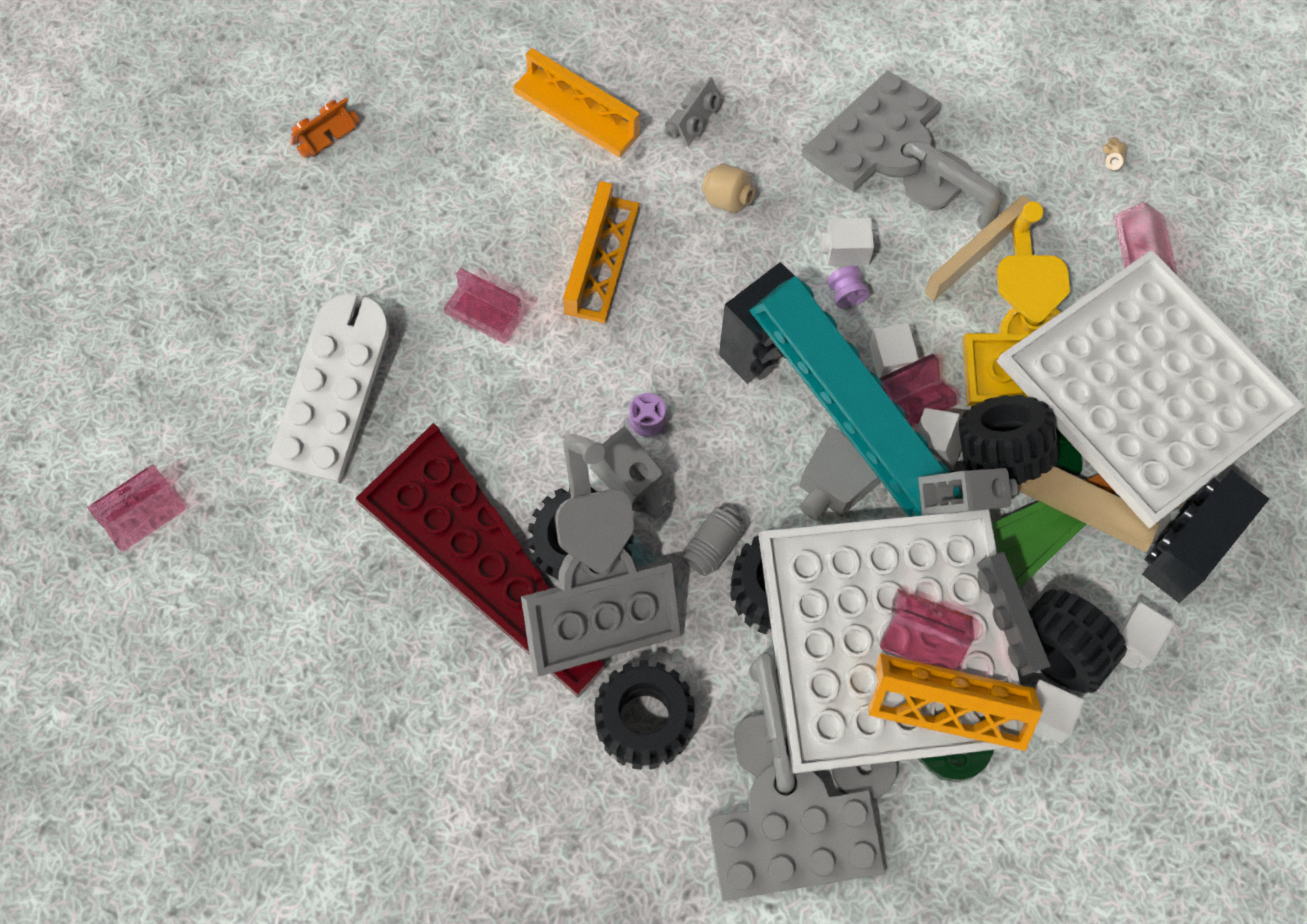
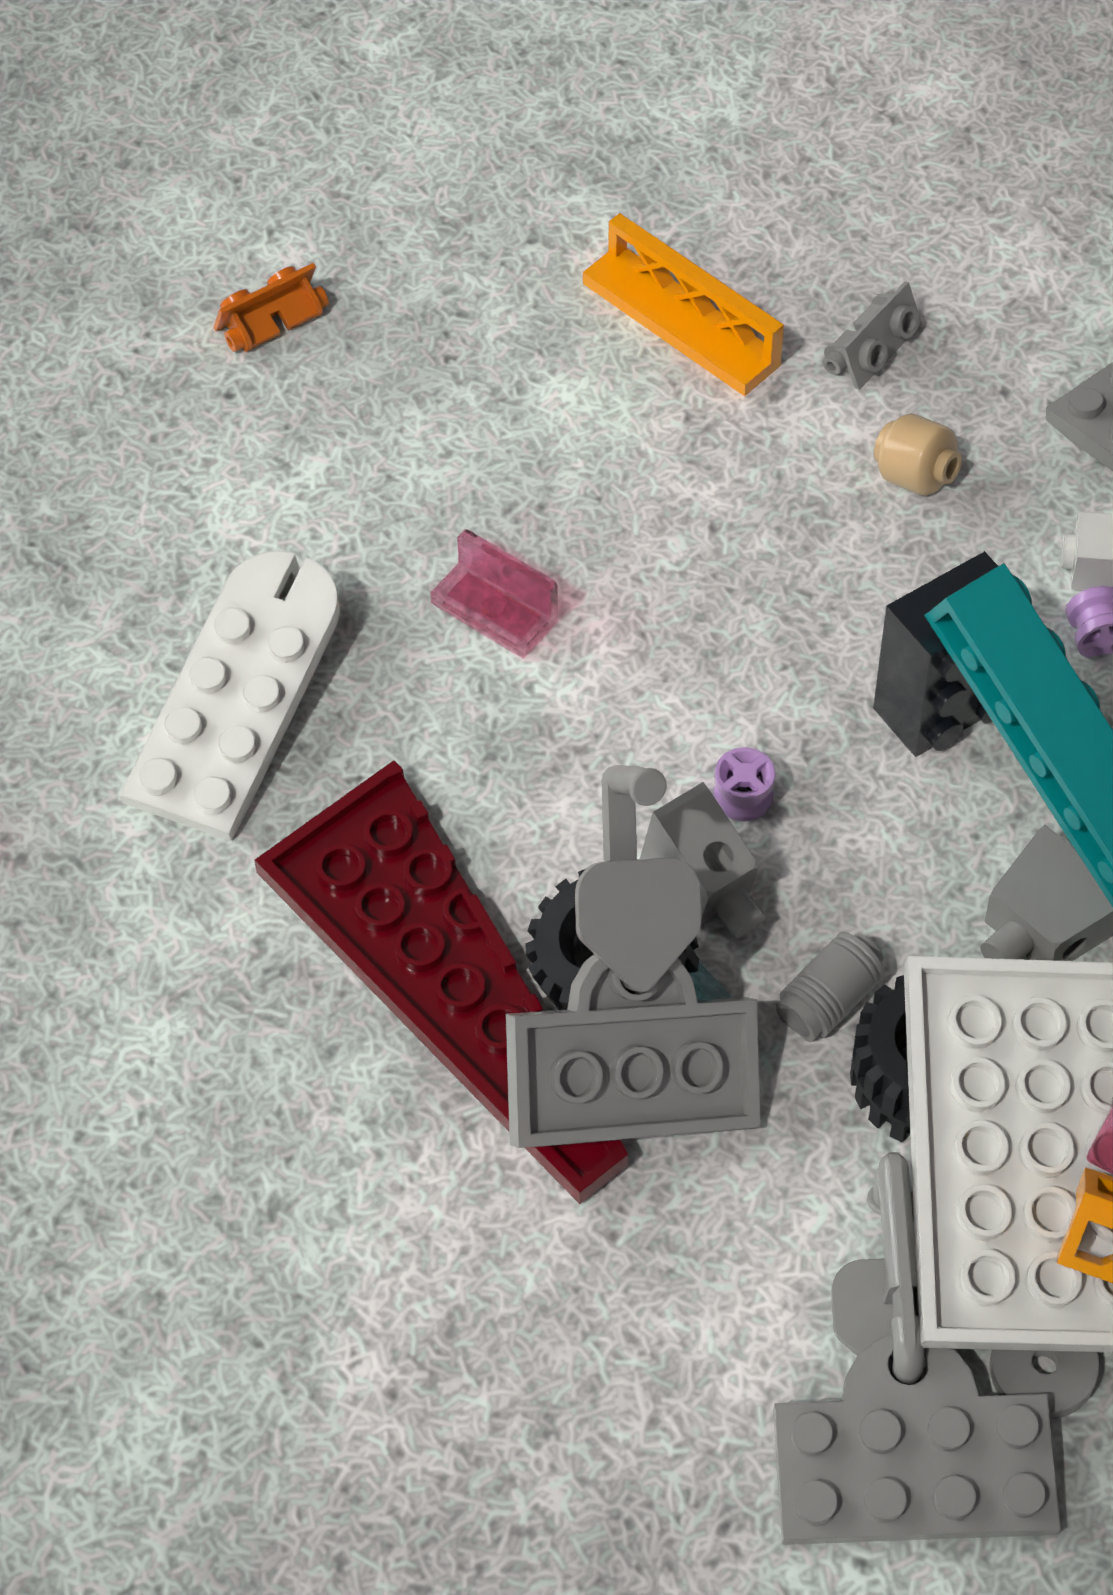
camera: 10 degrees right, 10 degrees down
light orange fence [563,181,640,323] -> none
black tyre [594,660,695,770] -> none

